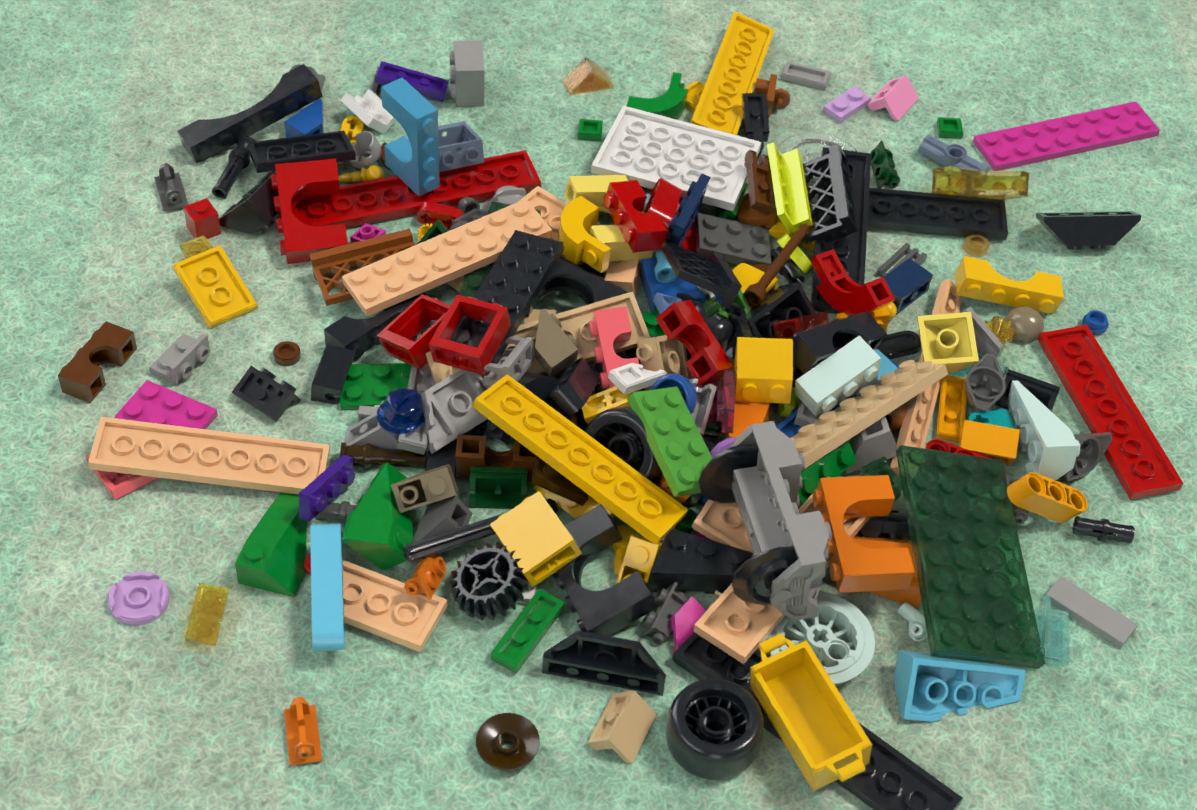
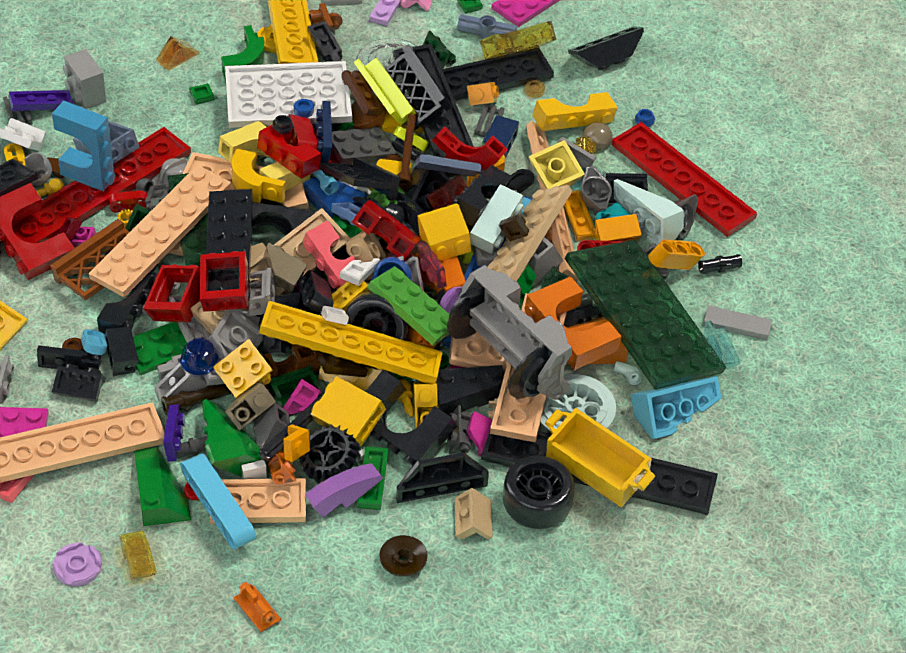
camera: 25 degrees left, 0 degrees up
none -> black hinge [37,345,102,370]
none -> dark red tile [57,217,82,241]
none -> medium azure tile [81,329,107,355]
none -> yellow hinge [213,339,272,399]
none -> white tile [241,460,267,479]
none -> black plate [272,115,293,134]
none -> dark pink tile [283,379,321,415]
none -> light orange bracket [283,424,310,462]
none -> blue tile [294,99,314,118]
none -> medium lavender slope [305,463,383,518]
none -> white tile [321,306,349,325]
none -> sand blue tile [415,154,481,177]
none -> light orange bracket [467,82,499,106]
none -> dark brown tile [499,214,530,242]

